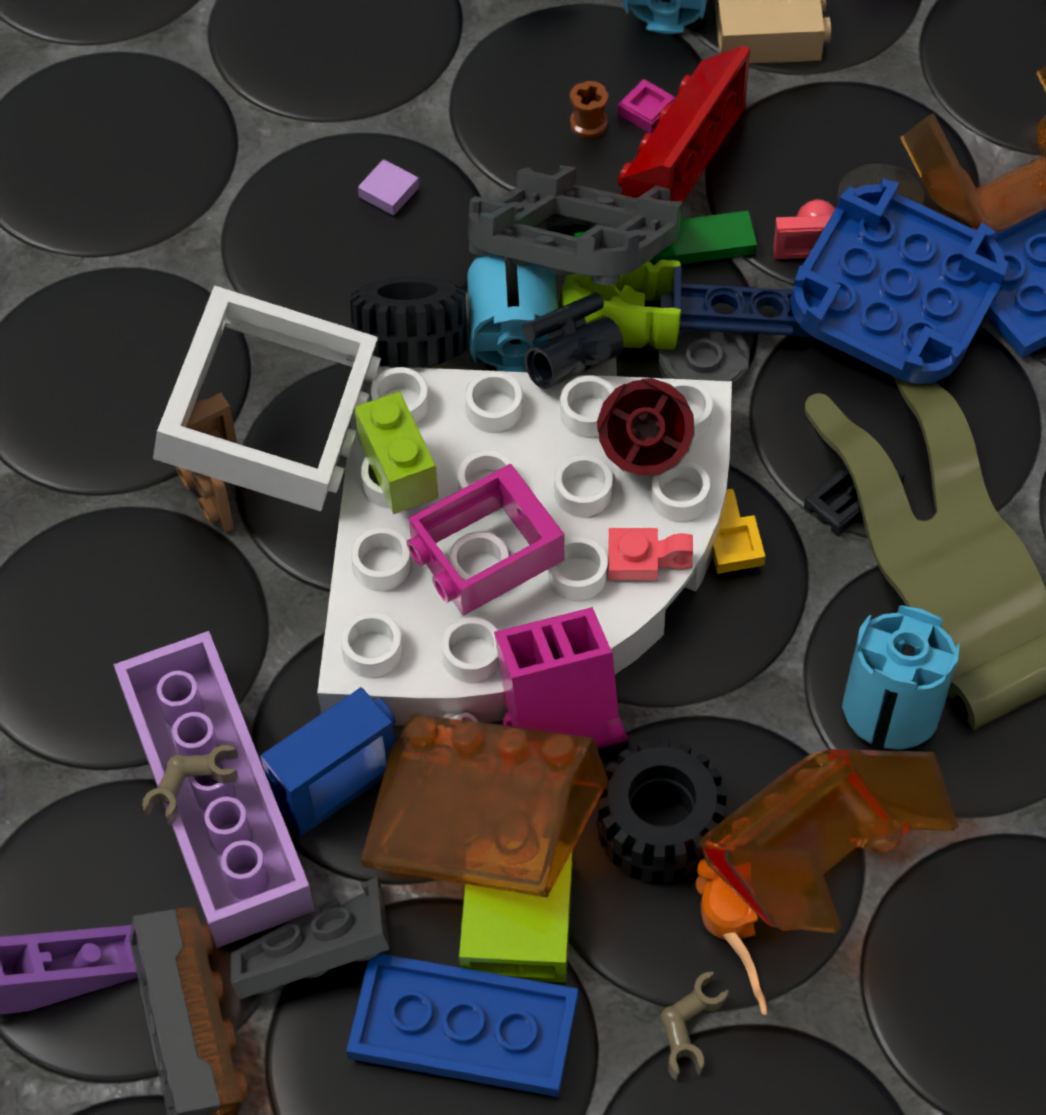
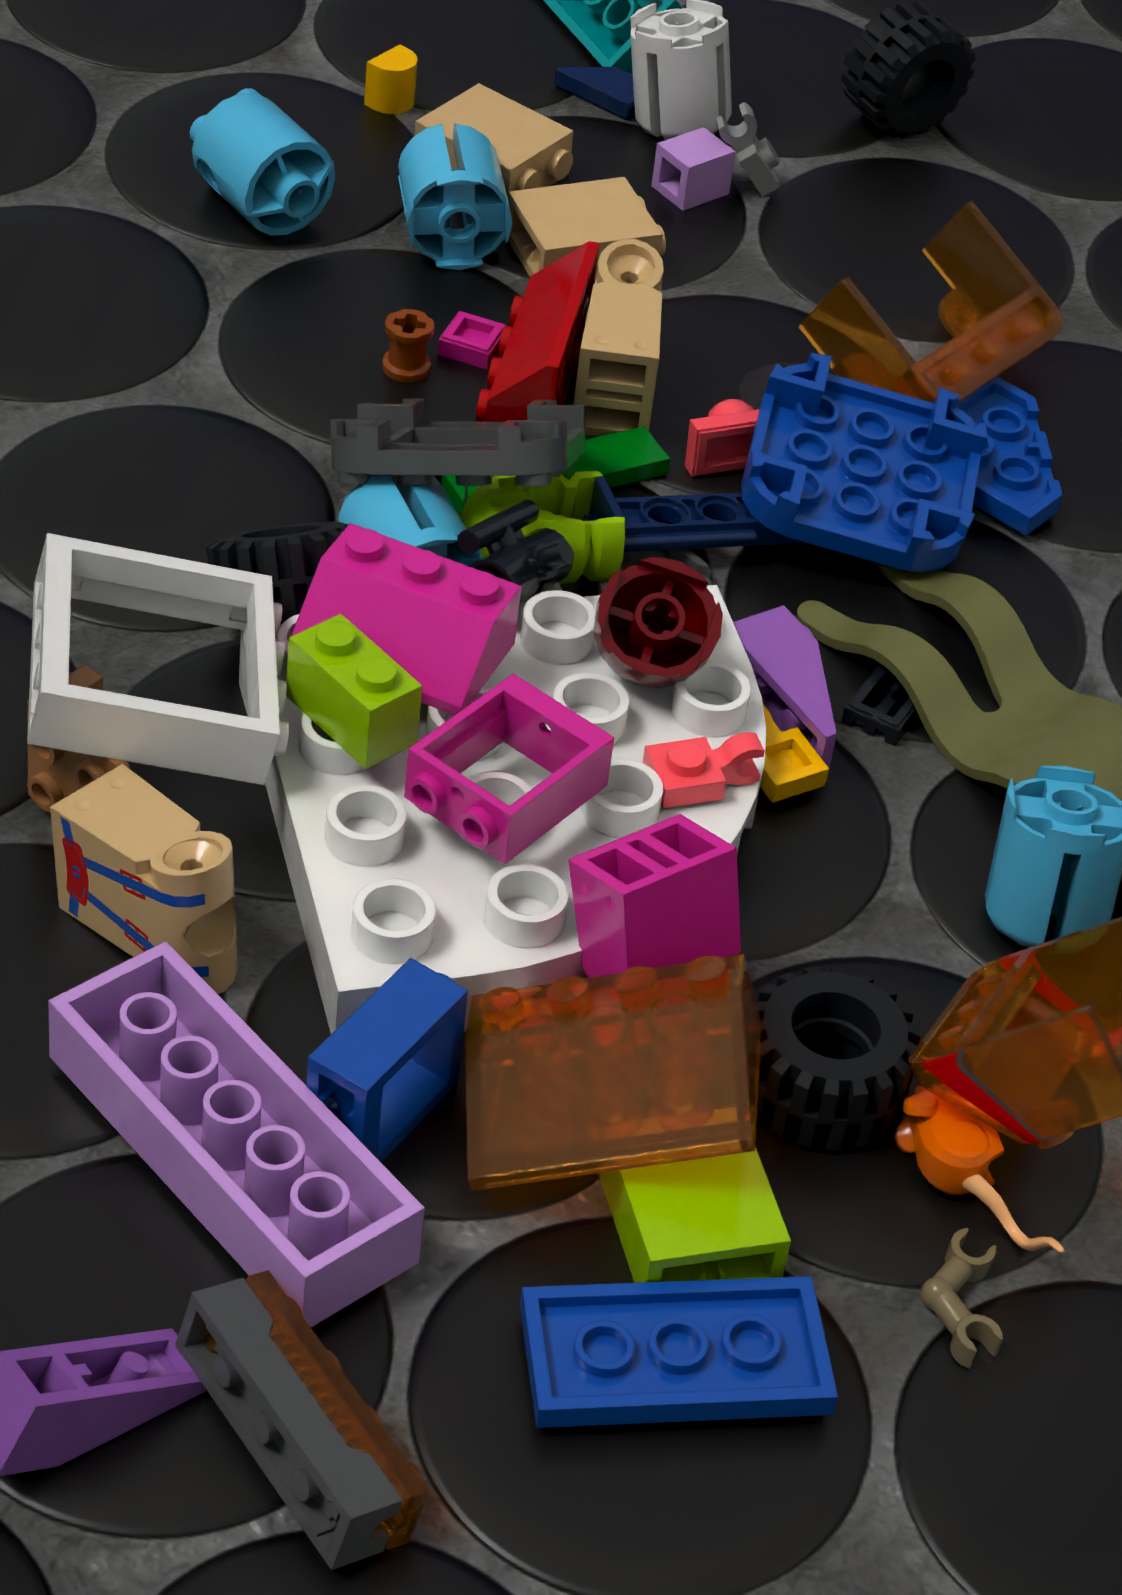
camera: 25 degrees left, 15 degrees down
dark tan arm [142,744,239,825] -> none
dark grey wing [231,876,390,1000] -> none
lavender tile [358,159,419,216] -> none
none -> tan piece [50,764,238,994]
none -> dark pink slope [291,523,521,715]
none -> tan piece [574,239,664,436]
none -> medium lavender slope [733,605,837,778]

